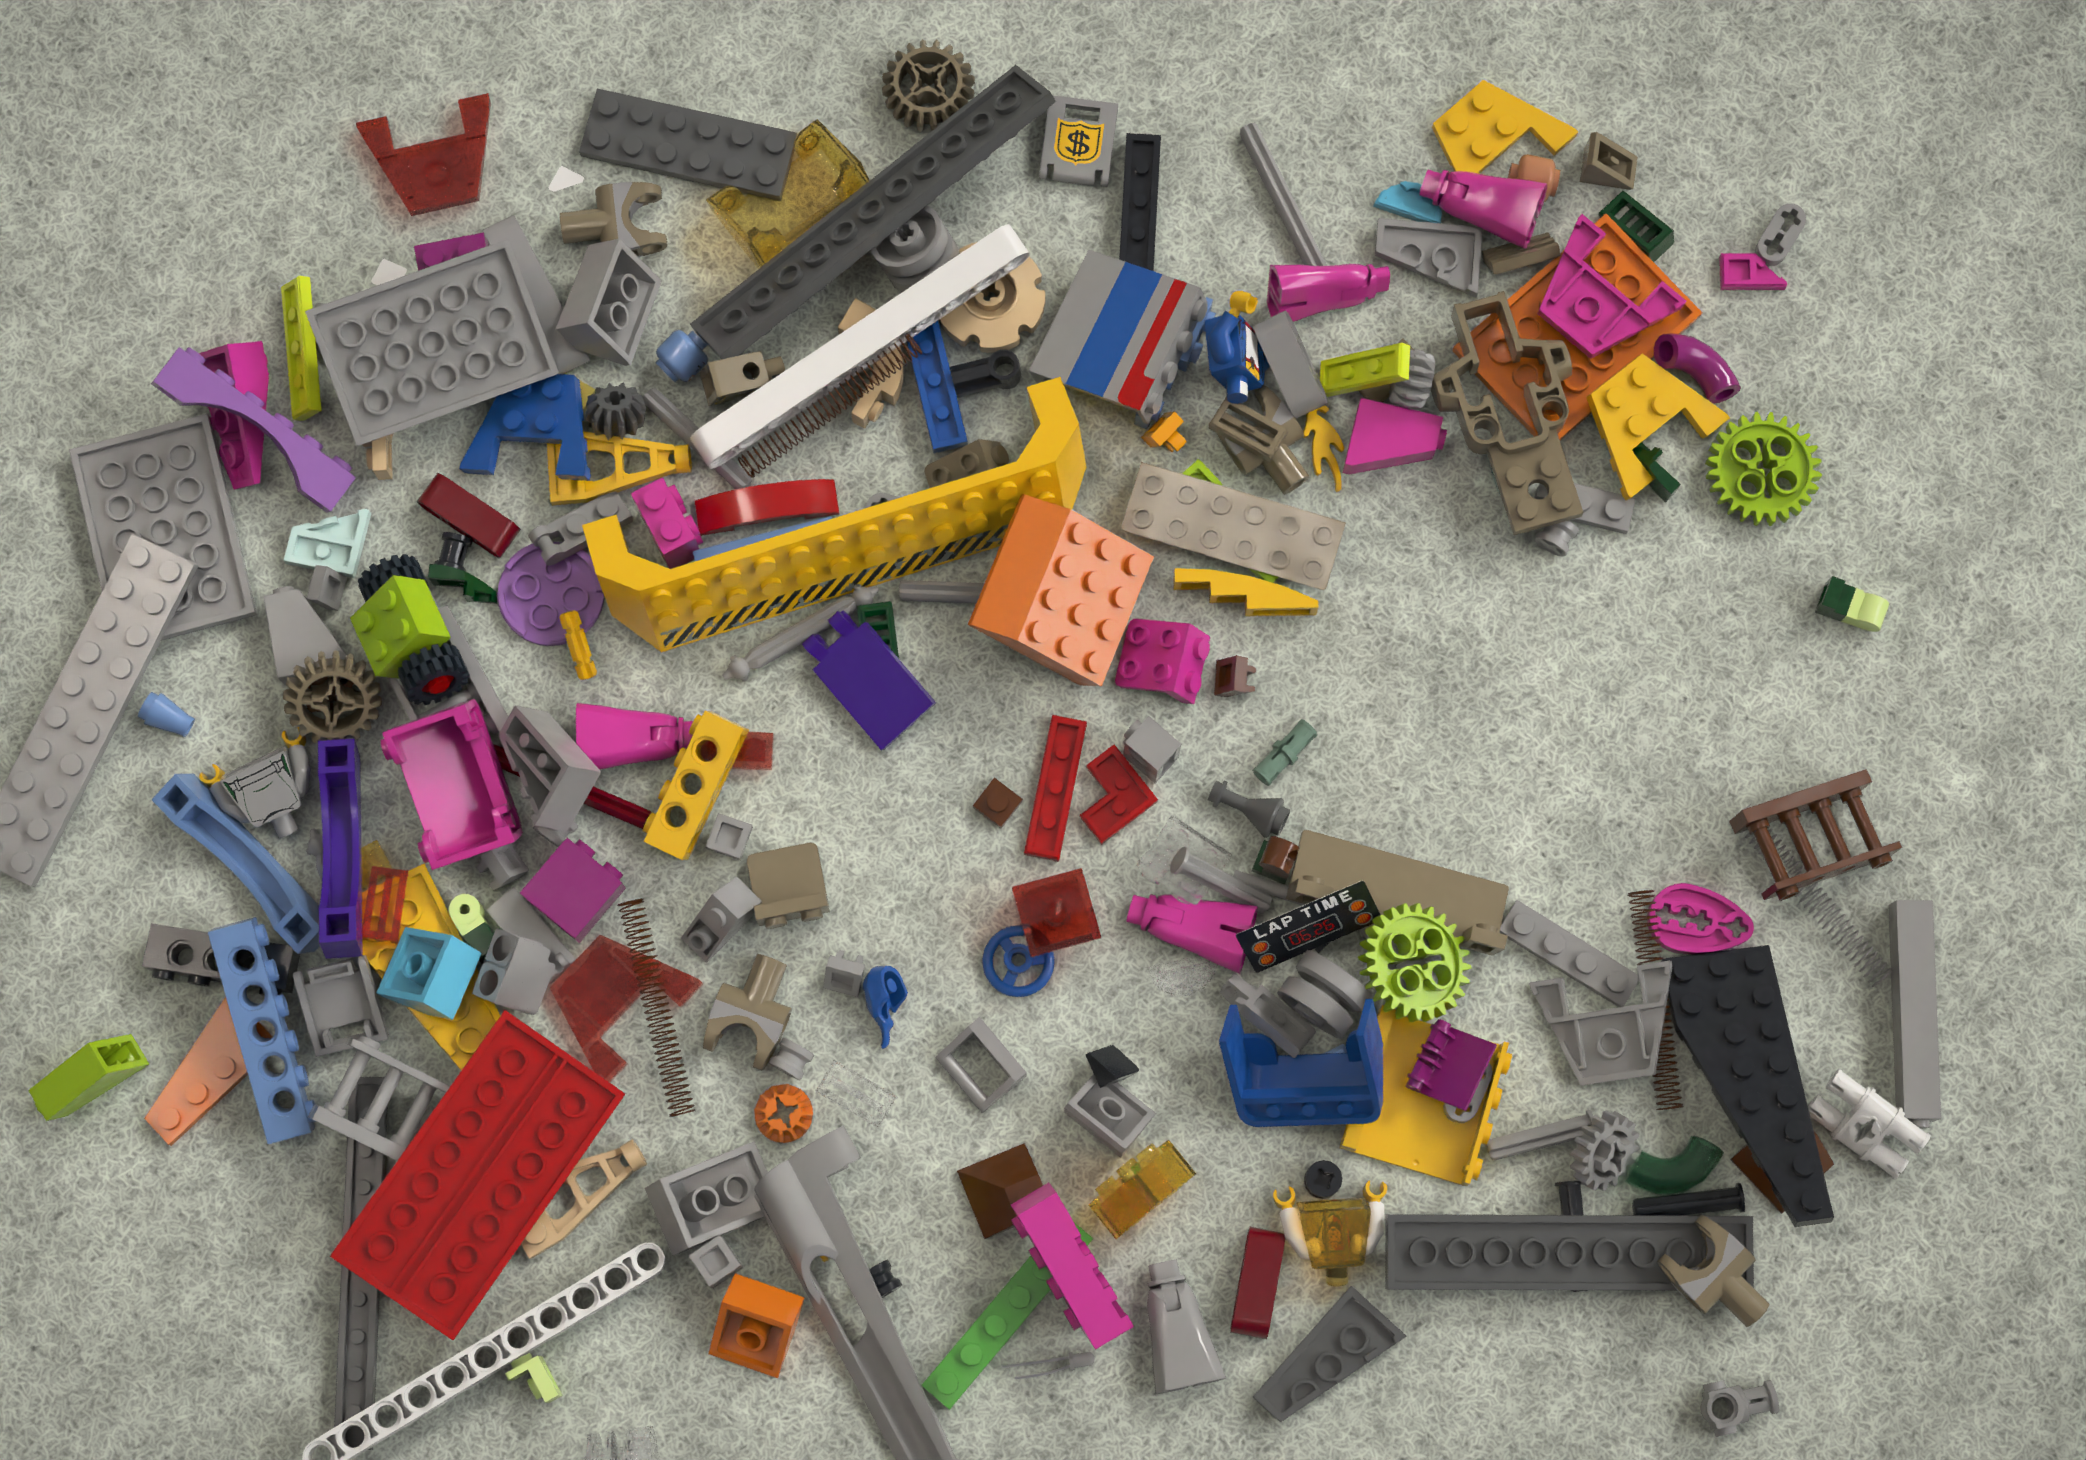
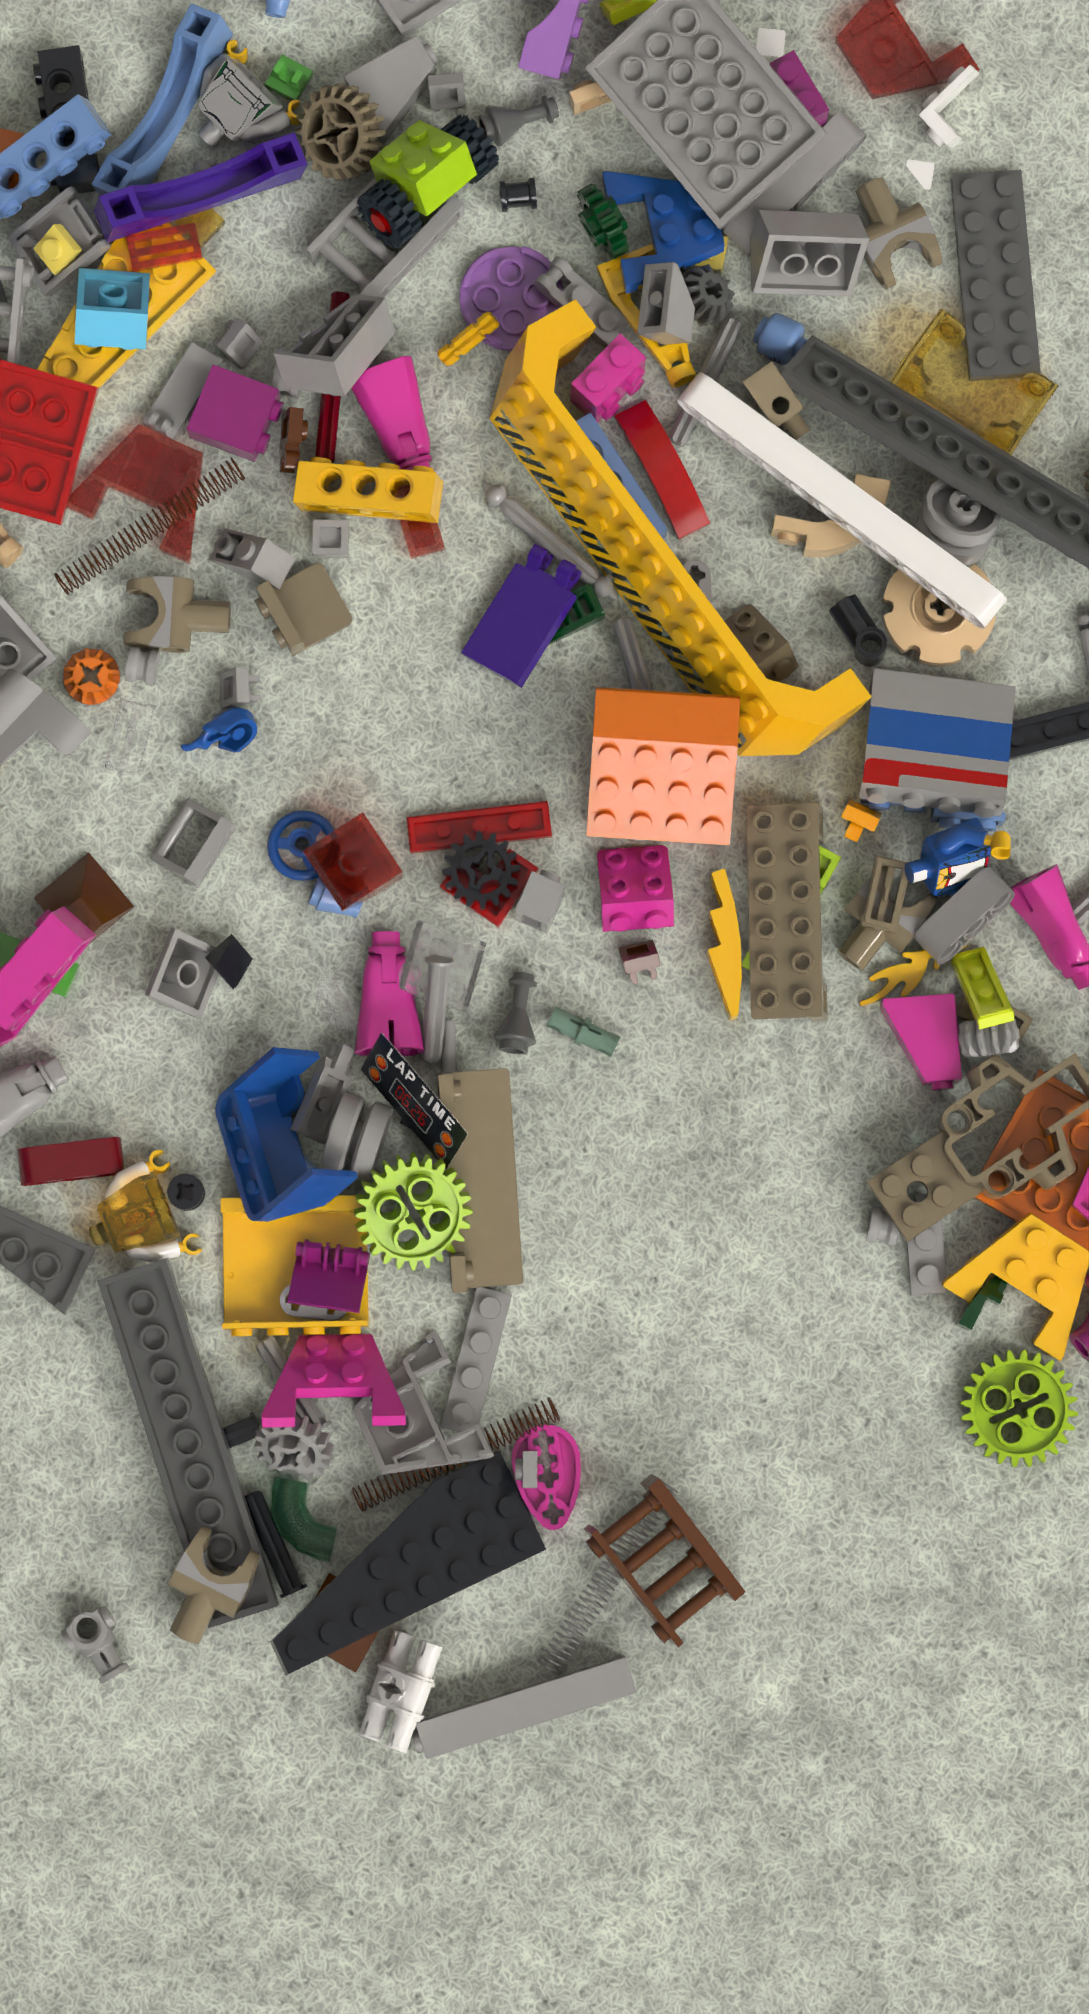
camera: 70 degrees right, 5 degrees up
light aqua wing [283,509,372,578] -> none
dark pink windscreen [380,699,523,870] -> none
dark red beam [417,473,521,559] -> none
dark green slope [428,564,498,604] -> none
yellowish green leg [449,894,503,964] -> none
light grey piece [472,928,555,1015] -> none
reddish brown piece [738,333,922,478] -> none
blue gear [906,321,968,453] -> none
reddish brown plate [973,778,1023,829] -> none
clear yellow brick [1088,1140,1196,1239] -> none
reddish brown leg [1252,836,1300,885] -> none
leg [1815,576,1889,632] -> none
none -> light yellow plate [33,224,82,275]
none -> dark pink wing [262,1334,406,1428]
none -> bright green tile [265,54,313,101]
none -> reddish brown plate [280,407,308,474]
none -> medium blue cone [308,877,364,918]
none -> black gear [442,831,520,911]
none -> dark grey piece [478,96,559,147]
none -> light grey plate [515,1451,537,1488]
none -> dark green gear [577,183,629,259]
none -> light grey slope [637,262,695,345]
none -> white bracket [919,65,979,148]

